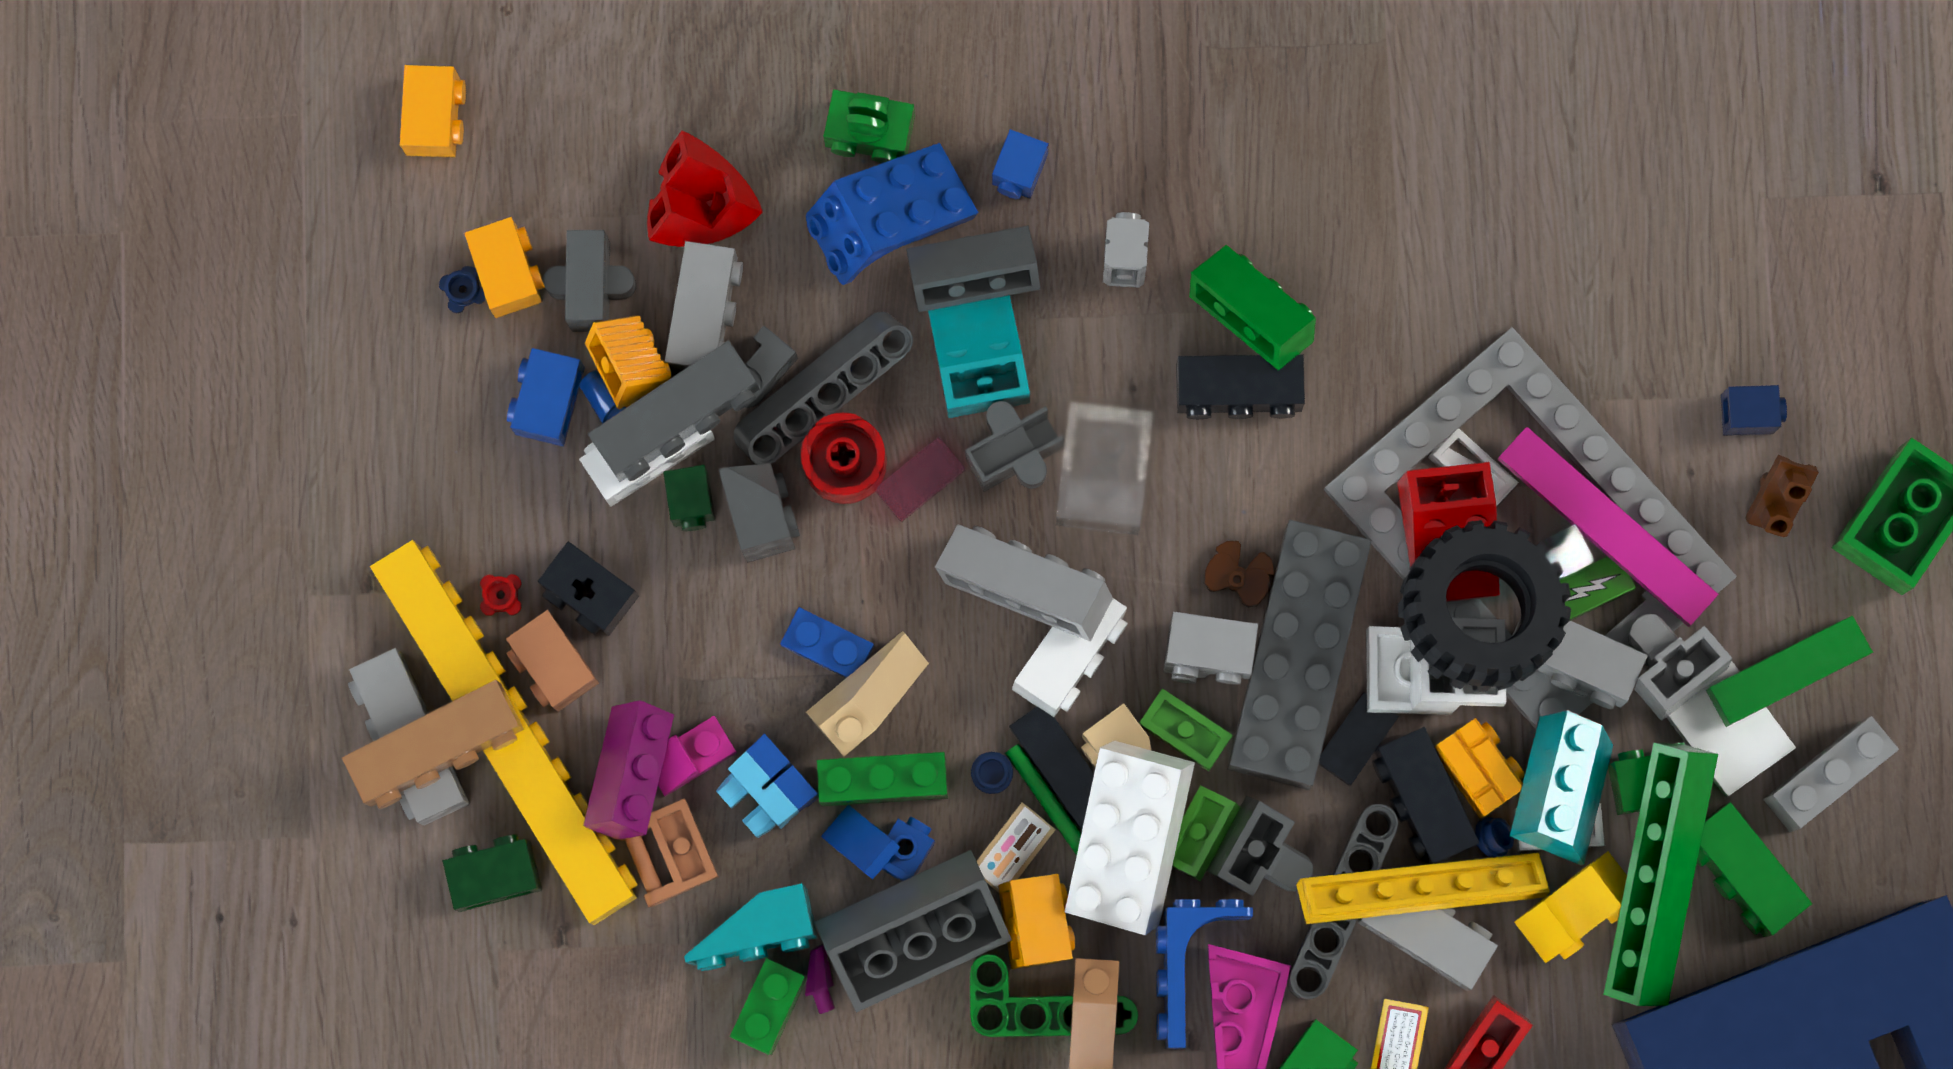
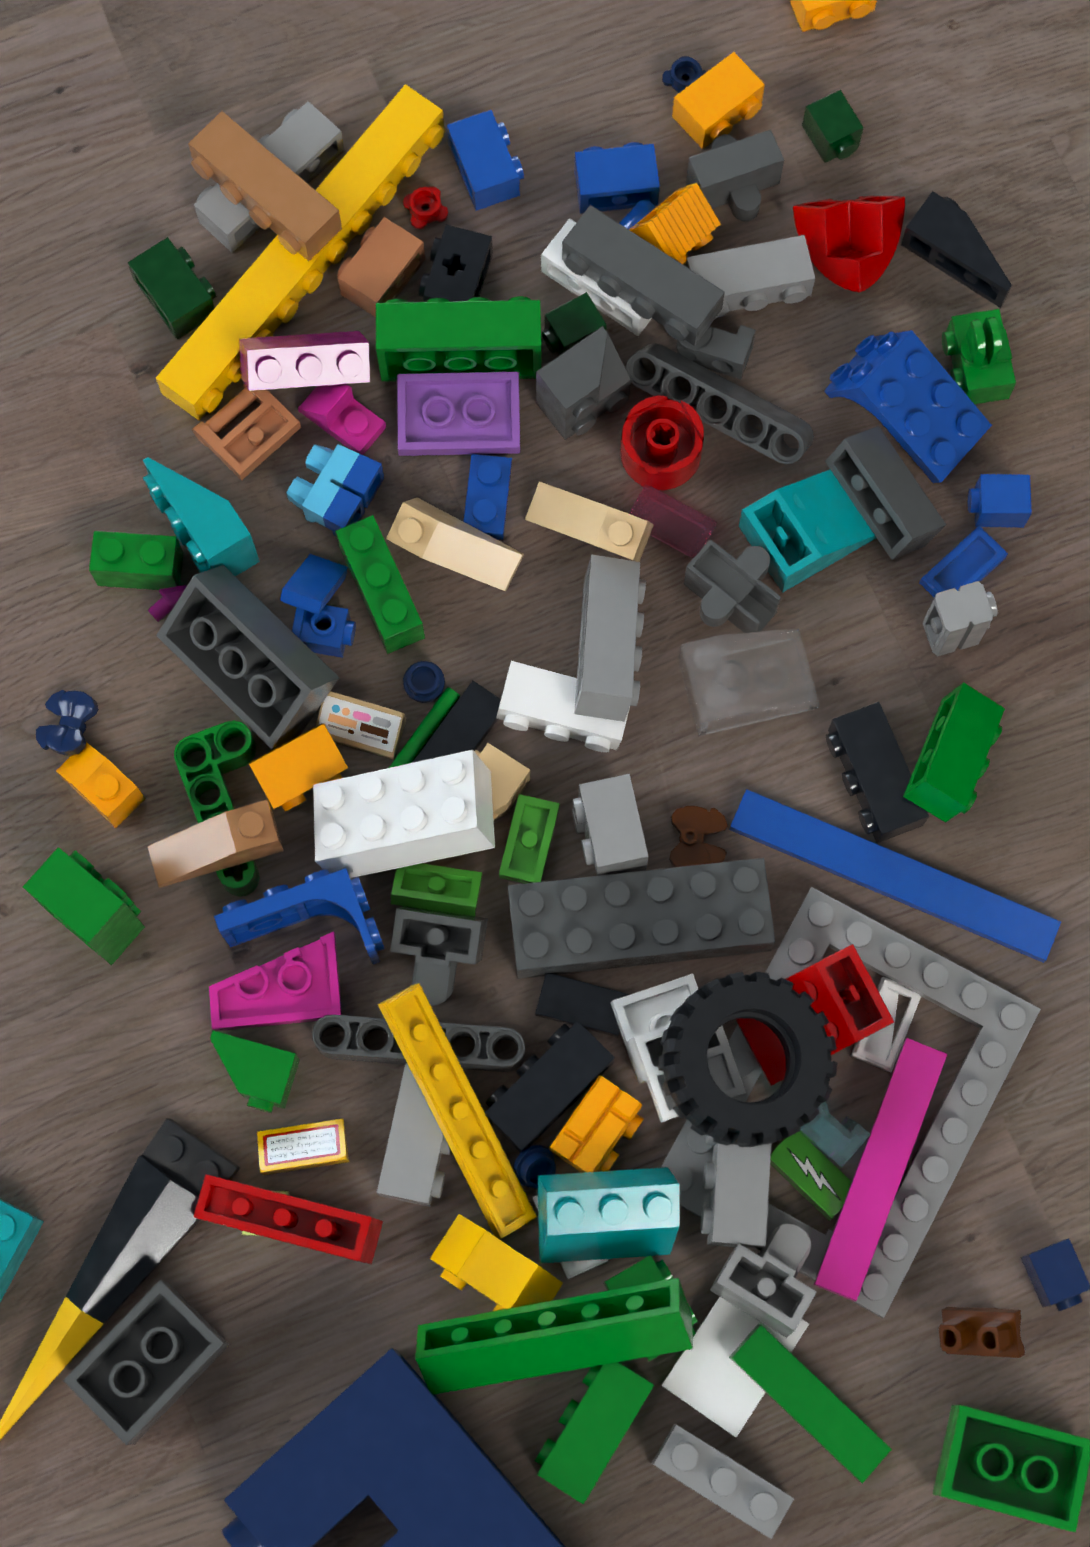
camera: 65 degrees right, 5 degrees down
none -> green brick [376,296,542,382]
none -> medium lavender plate [397,372,520,456]
none -> blue brick [447,110,524,211]
none -> tan slope [525,481,654,562]
none -> blue tile [729,789,1061,963]
none -> dark green brick [802,89,864,163]
none -> black slope [901,191,1012,308]
none -> blue tile [919,526,1008,597]

